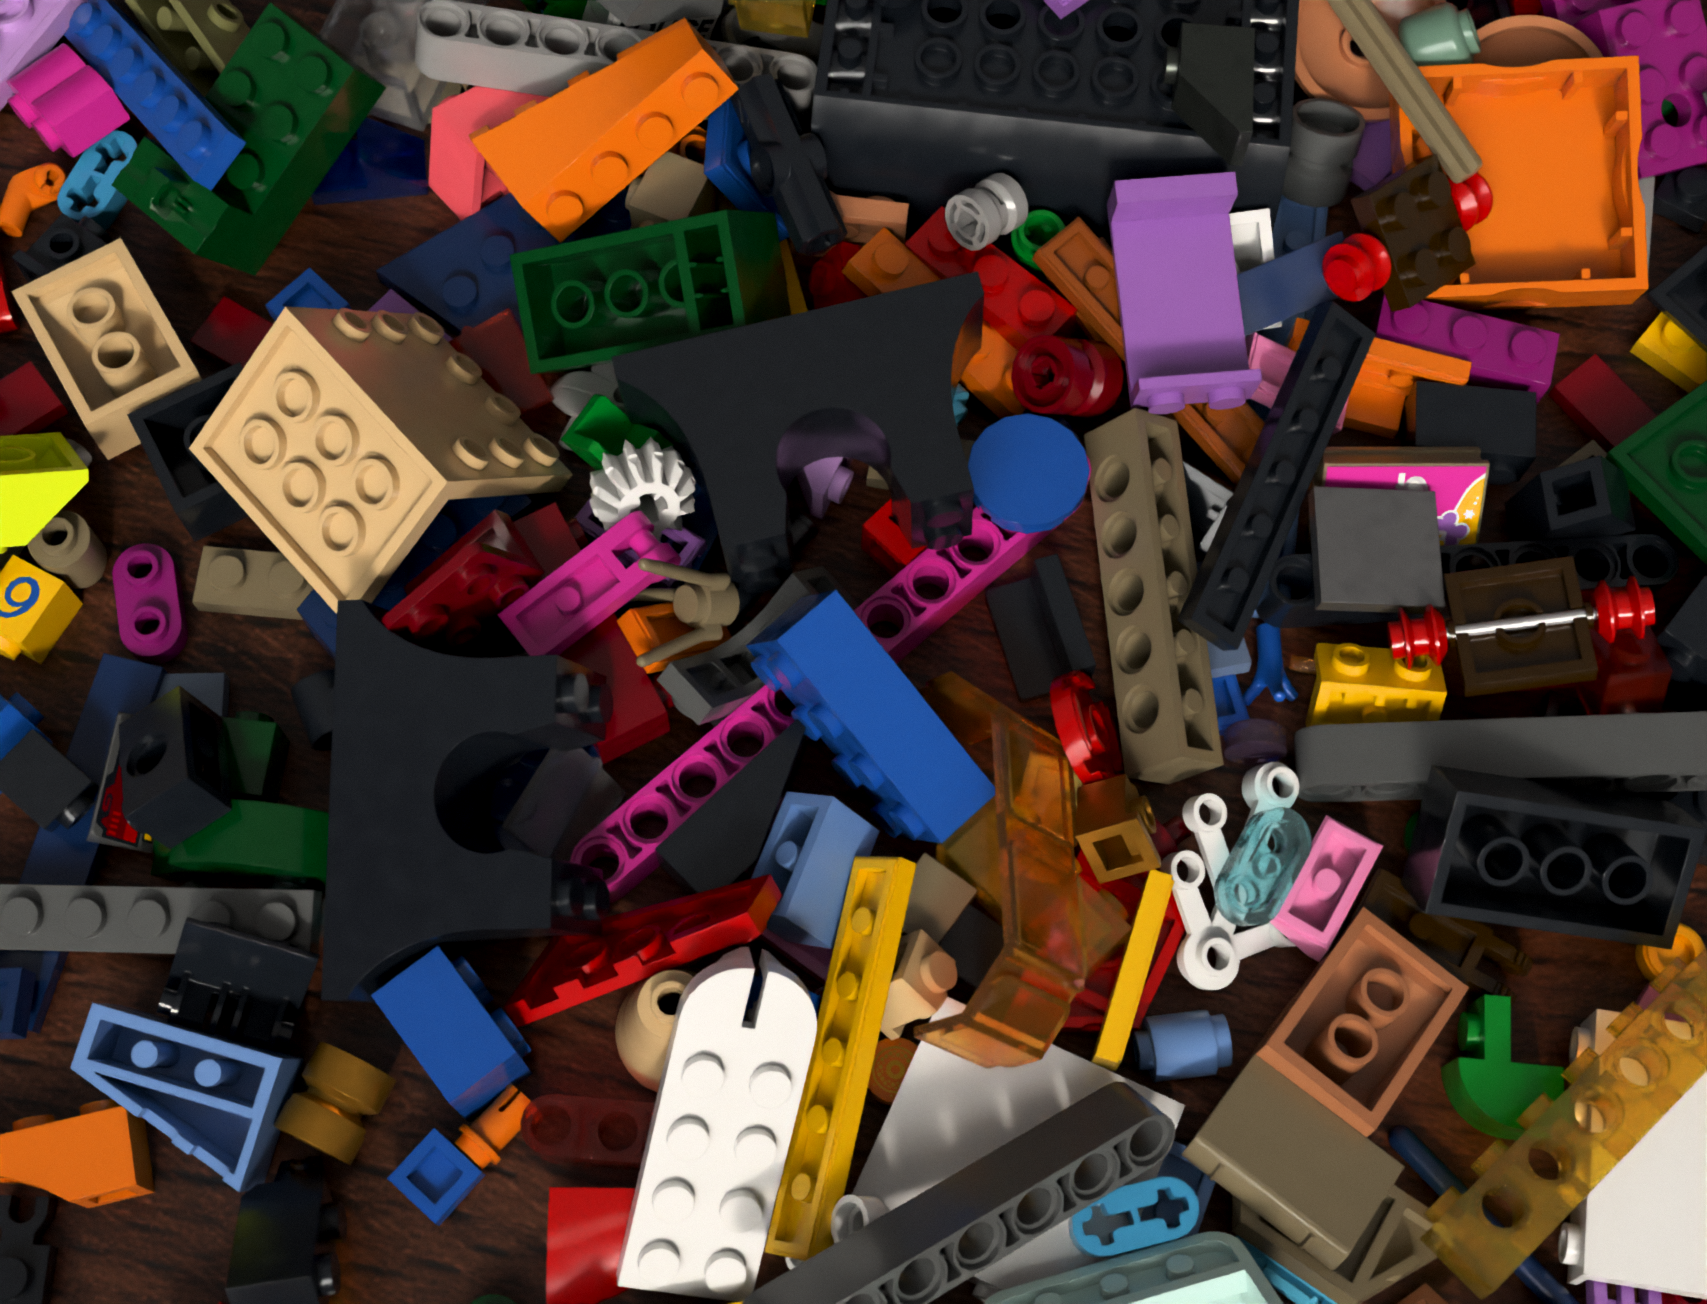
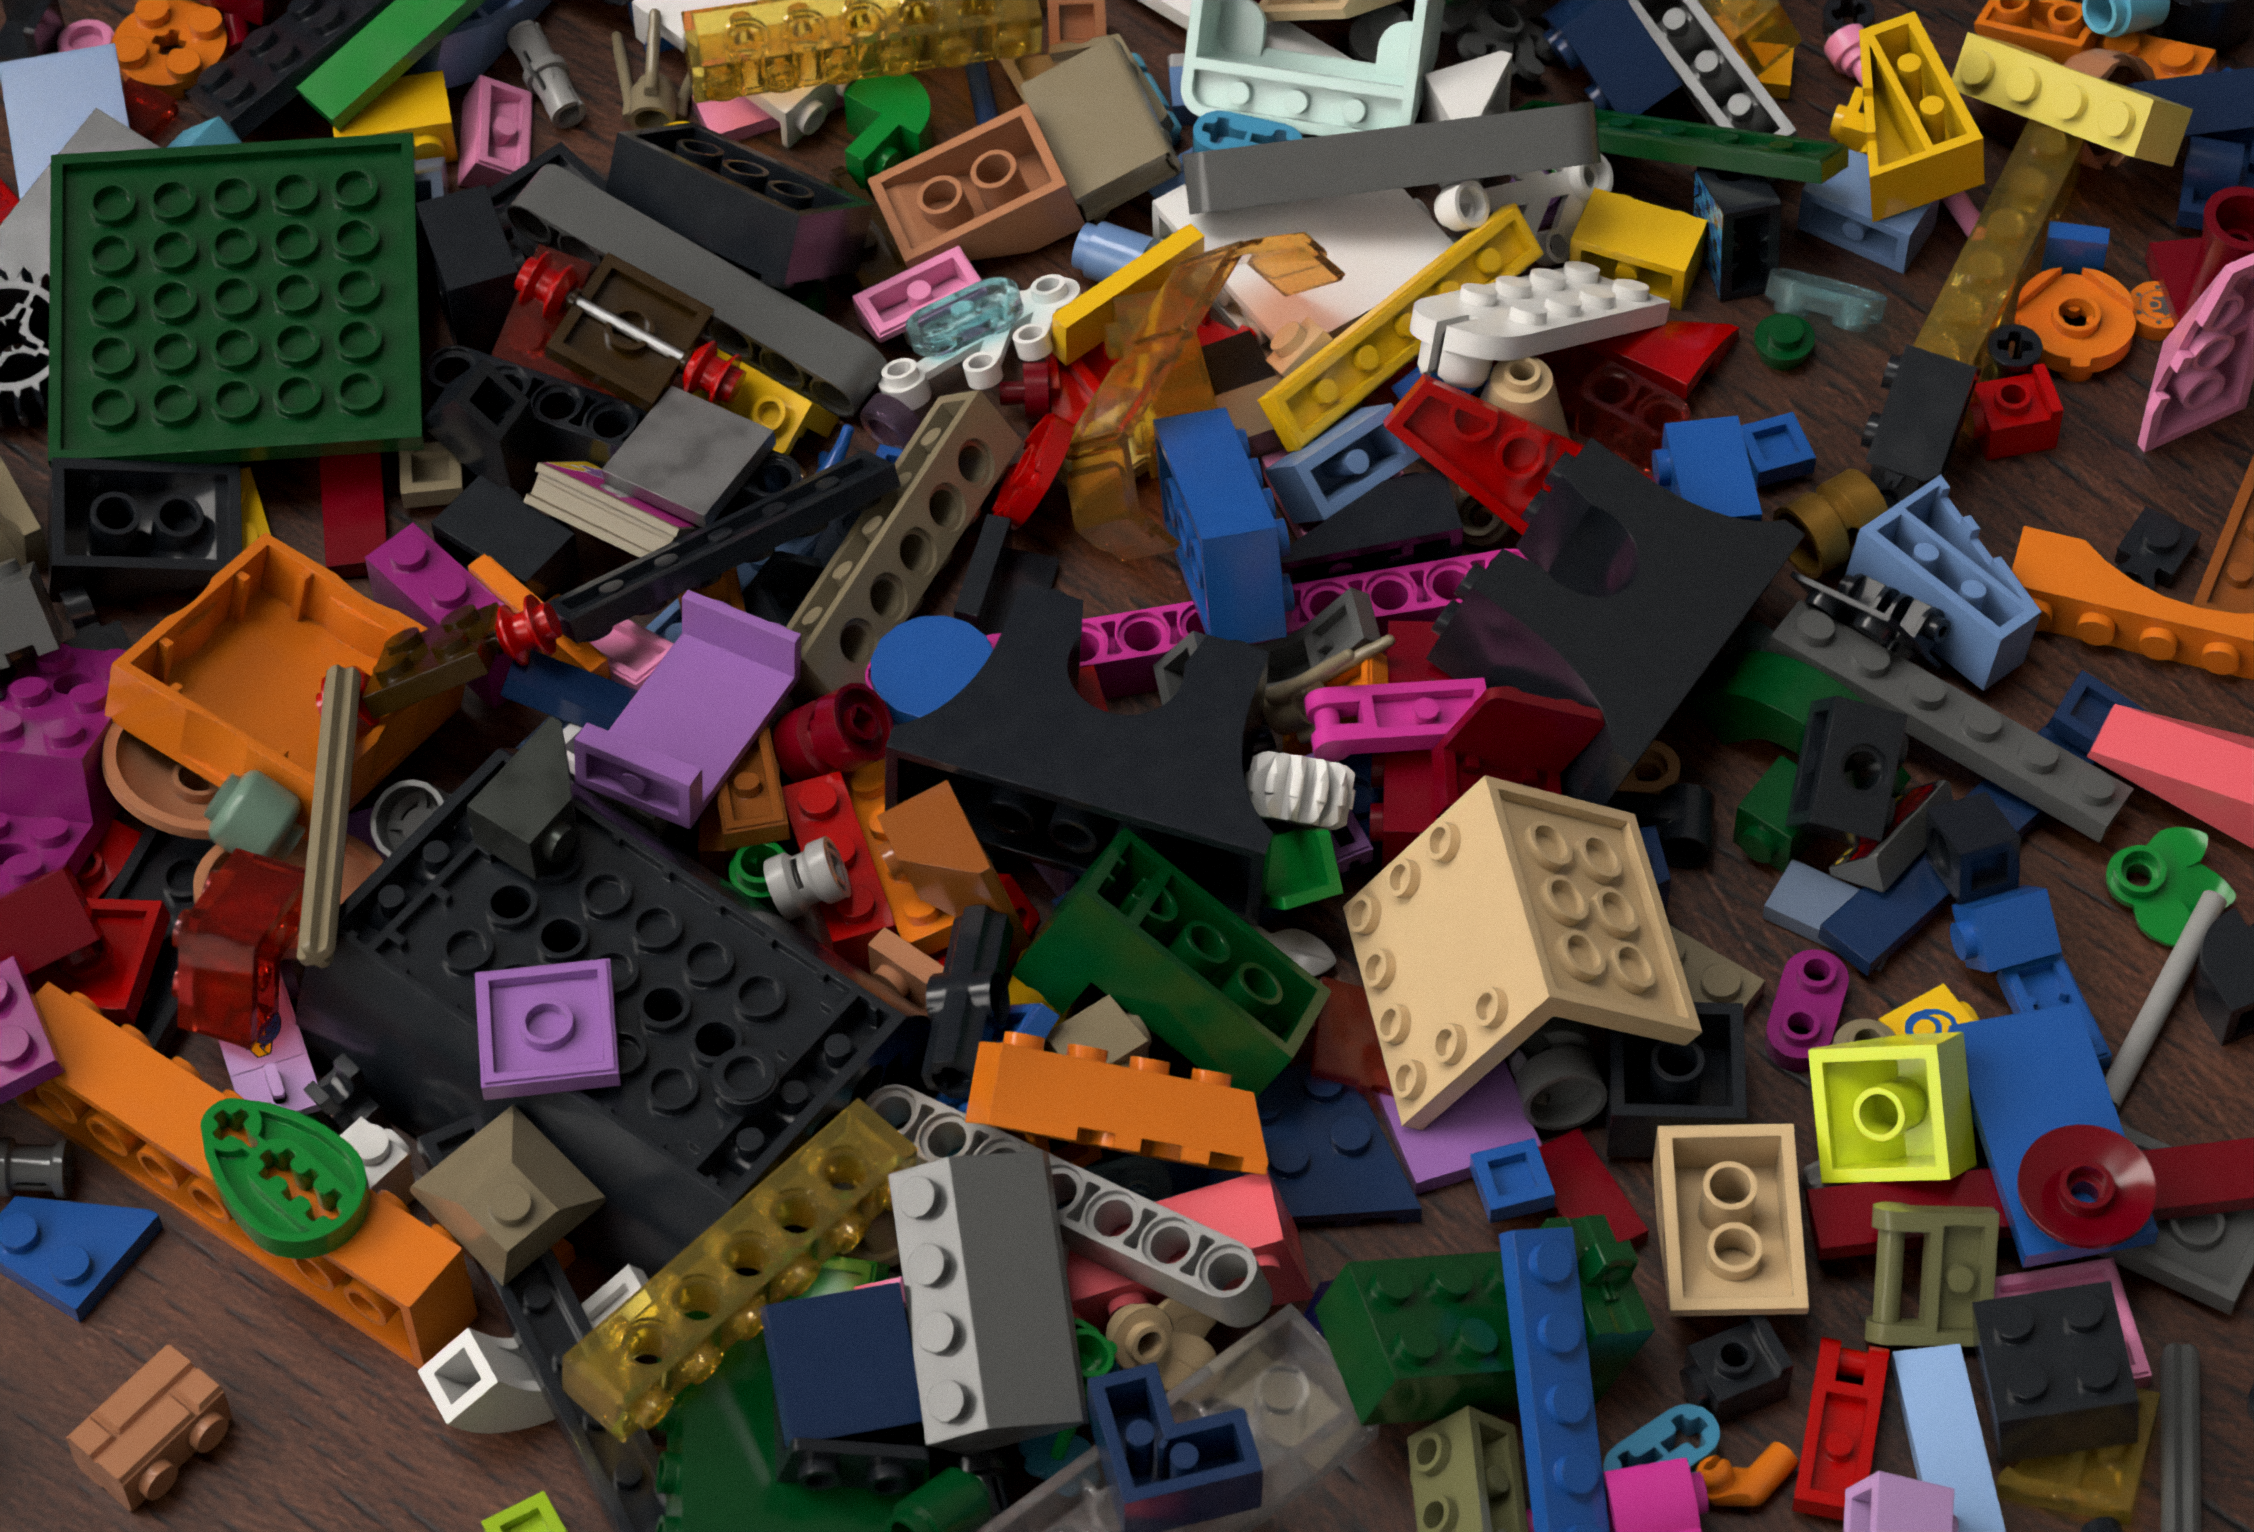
camera: 145 degrees left, 15 degrees down
pearl gold brick [1075,774,1161,884] -> none
none -> dark orange slope [877,780,1031,951]

